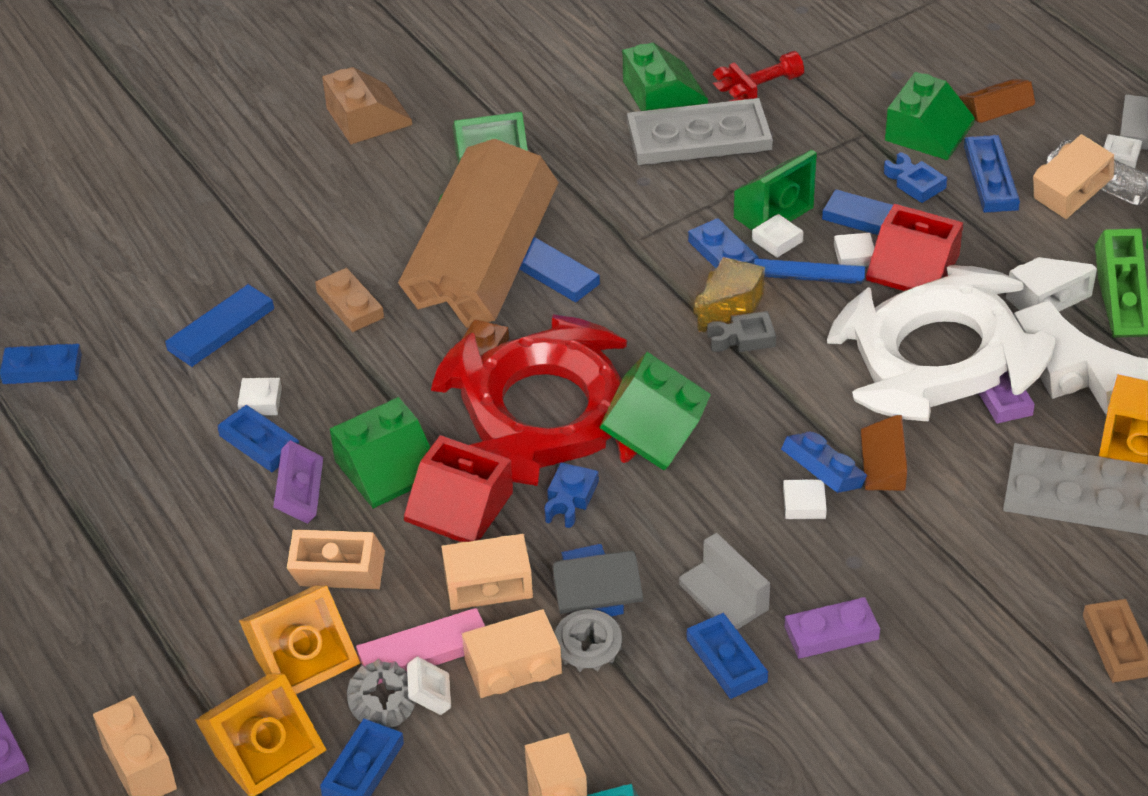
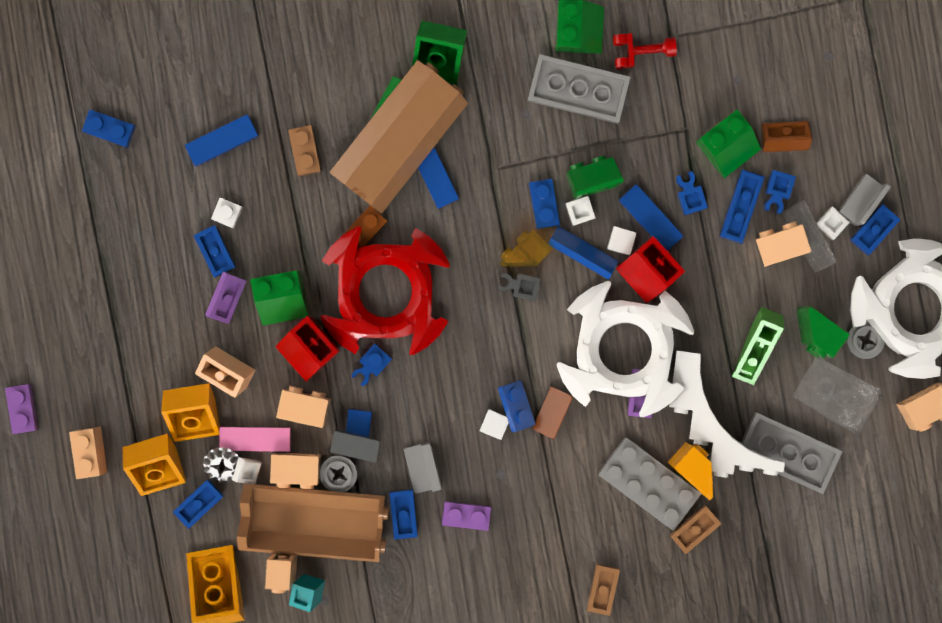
camera: 20 degrees right, 45 degrees up
slope [599,351,711,471] -> none
white slope [1006,257,1097,311] -> none
none -> medium nougat panel [237,484,389,562]
none -> blue plate [764,170,796,214]

